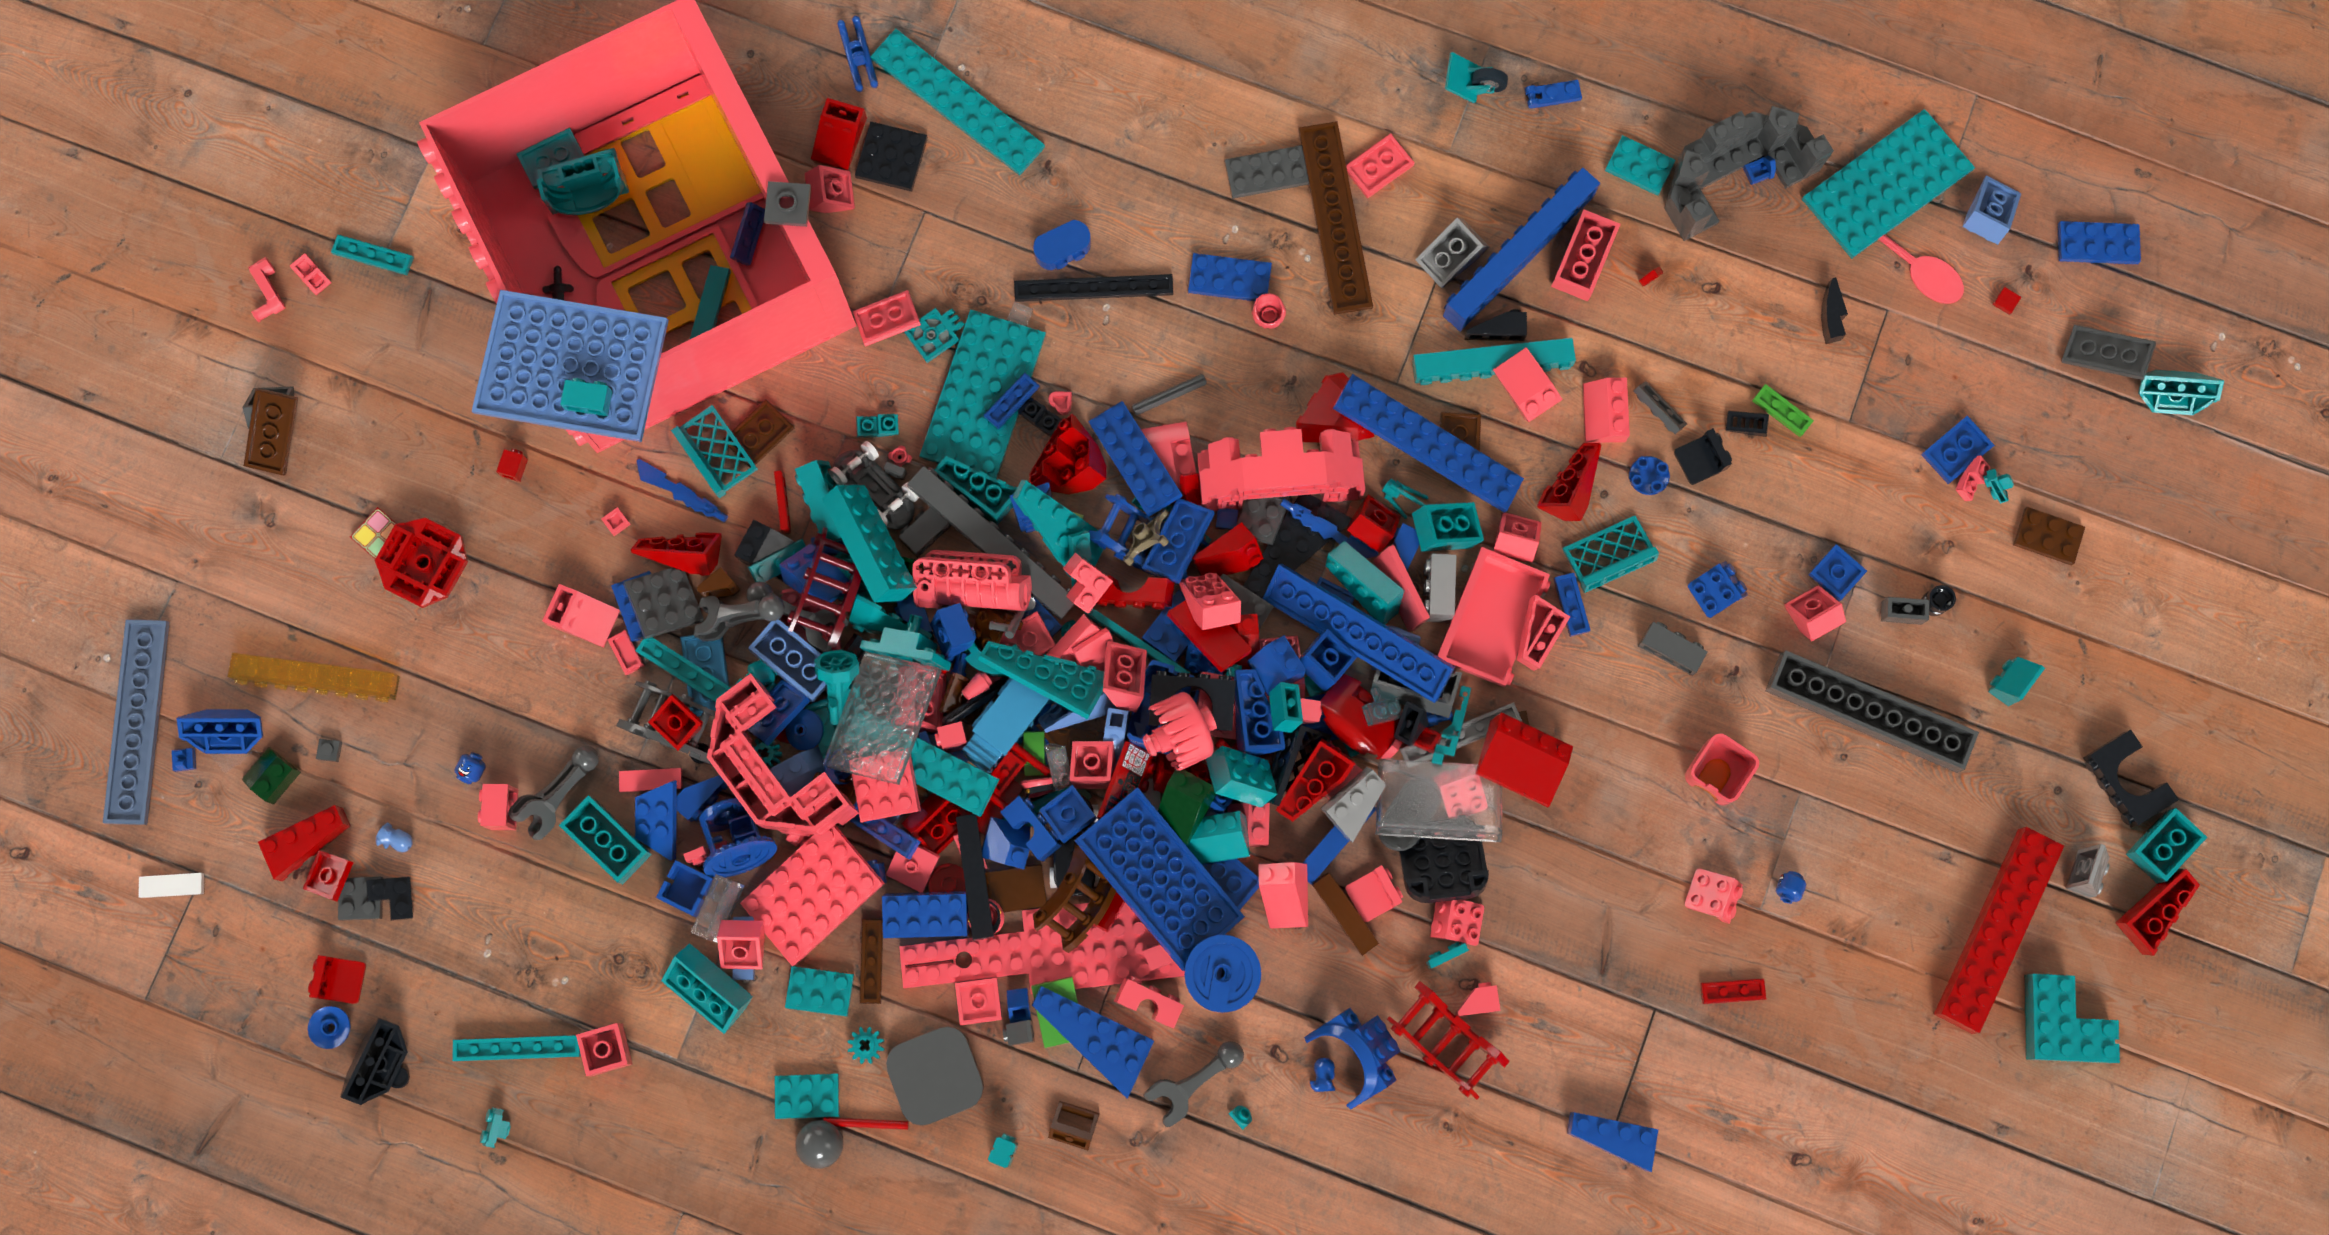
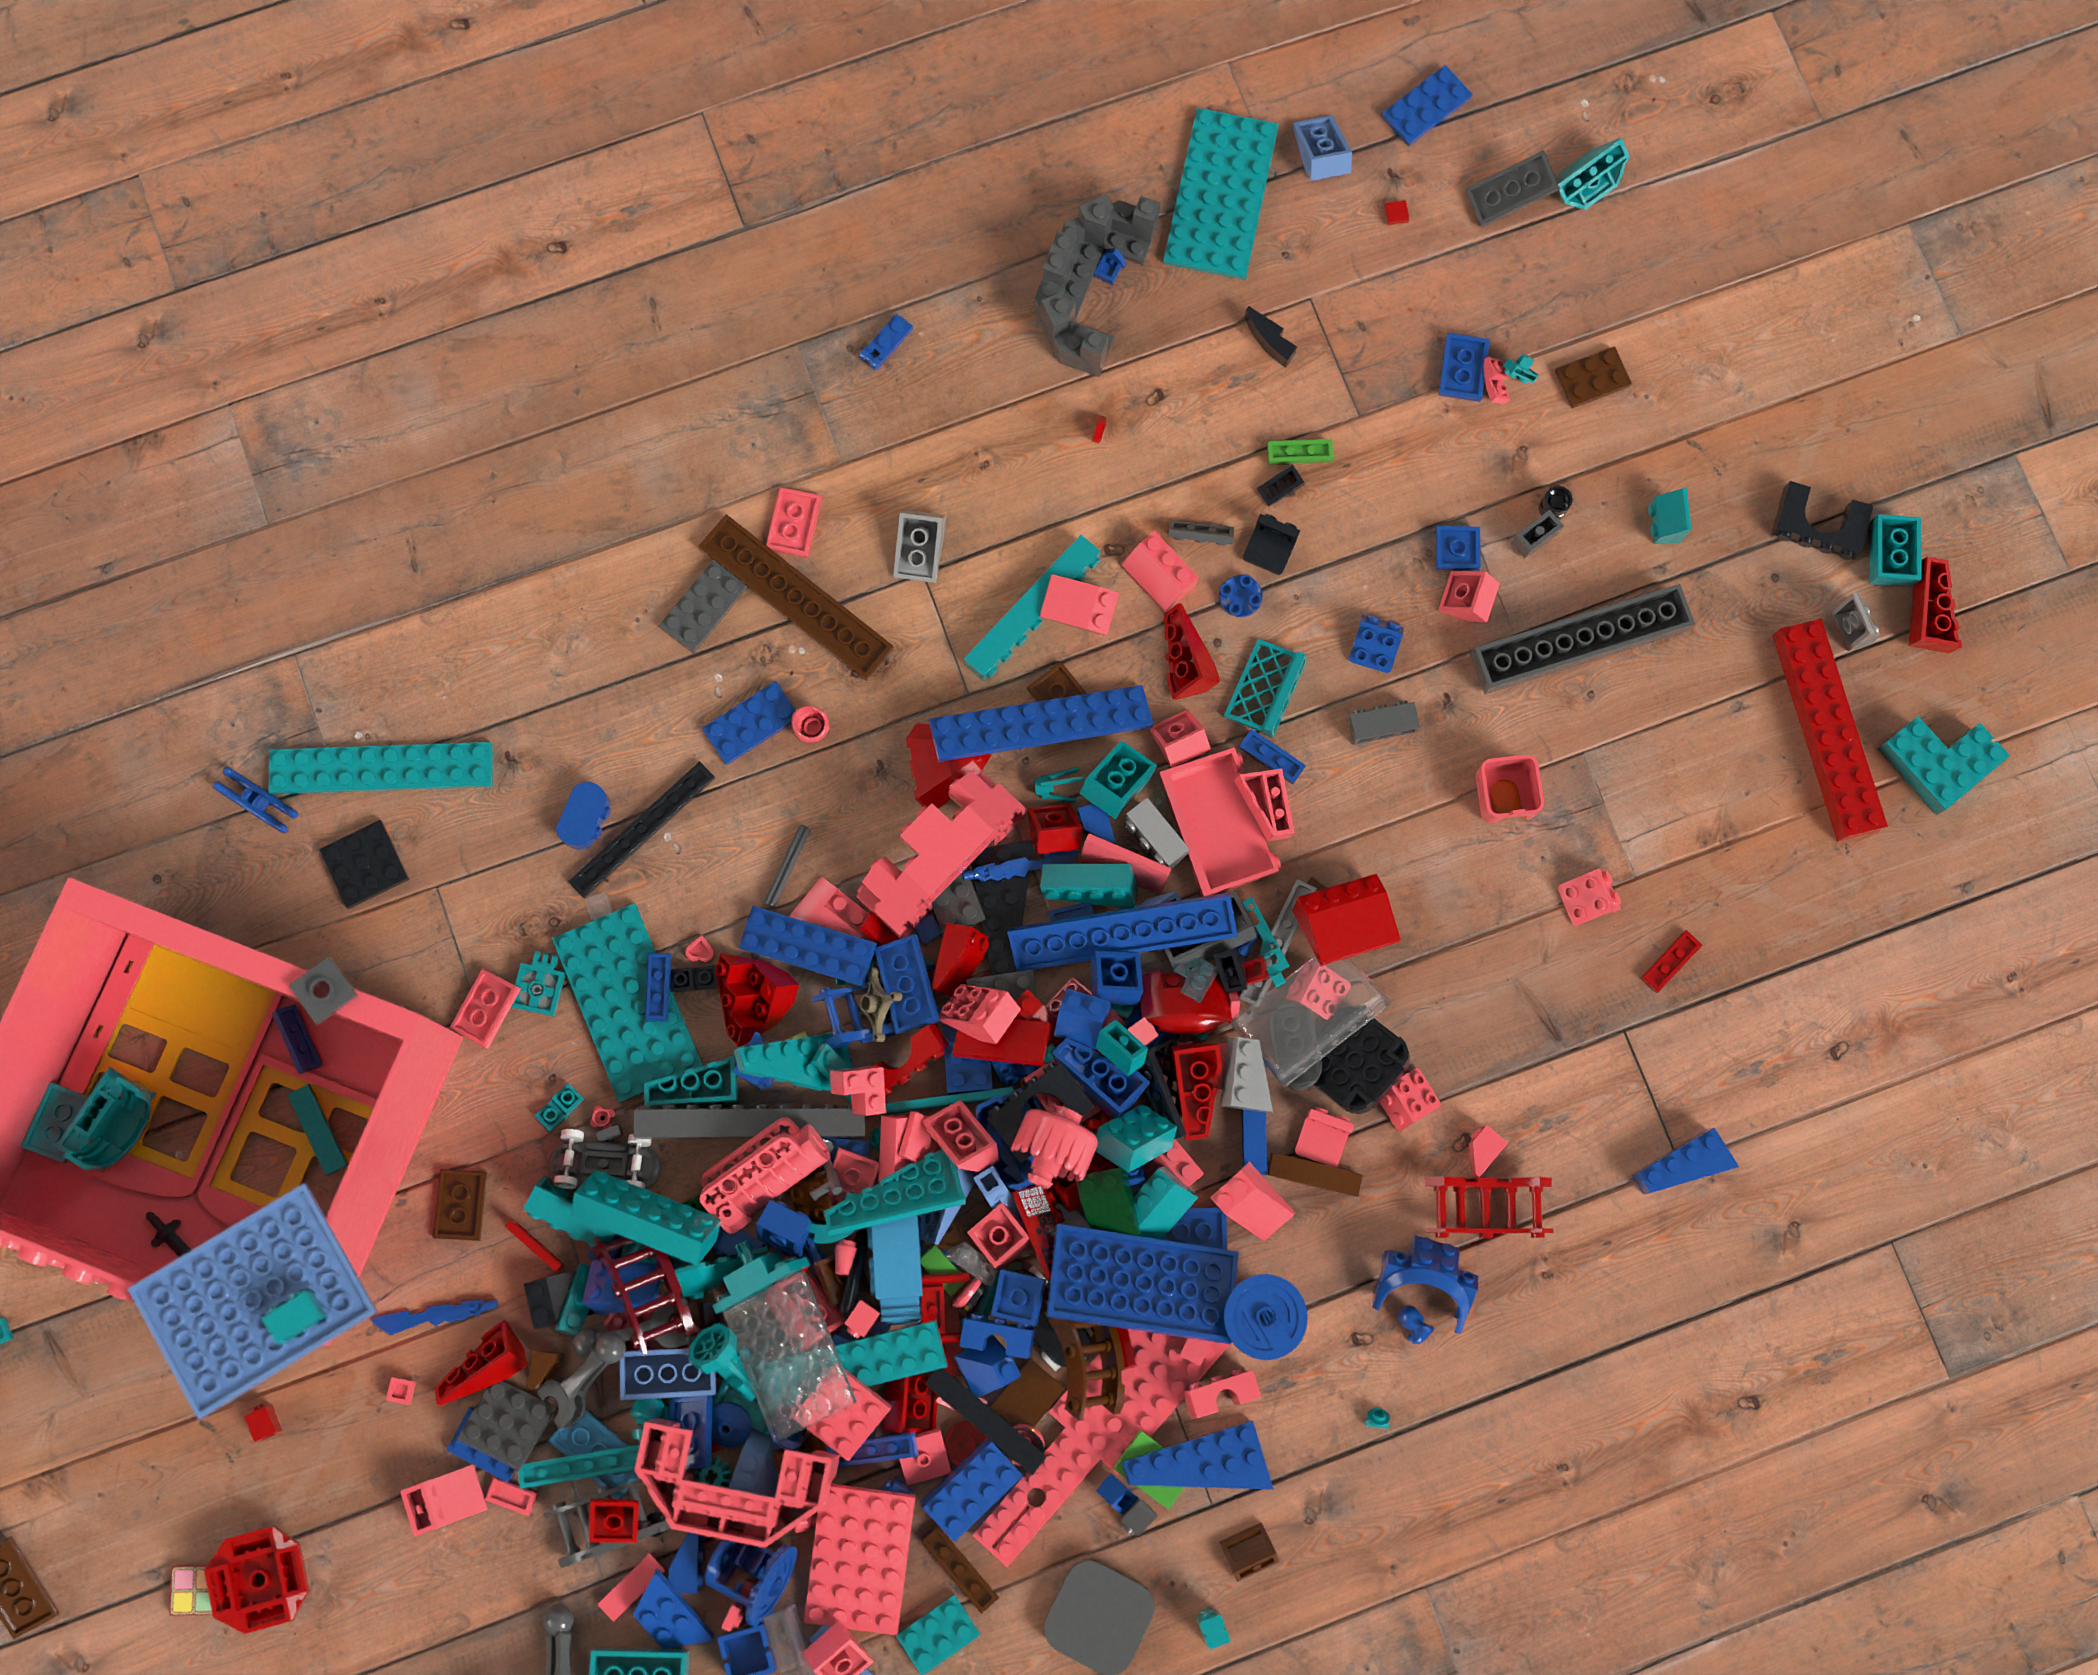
camera: 45 degrees left, 0 degrees up
teal fence [671,405,758,499] -> none
coral slope [805,165,855,213] -> none
red slope [811,98,867,171] -> none
teal gear [847,1027,885,1064] -> none
dark grey brick [899,507,951,558] -> none
coral plate [955,978,1002,1026] -> none
dark grey piece [1143,1041,1244,1127] -> none
teal plate [1426,942,1469,970] -> none
blue brick [1443,168,1600,332] -> none
teal plate [1445,52,1508,103] -> none
black slope [1464,309,1527,341] -> none
coral brick [1551,209,1620,301] -> none
teal plate [1605,135,1676,196] -> none
blue head [1775,871,1807,904] -> none
coral piece [1878,235,1964,304] -> none

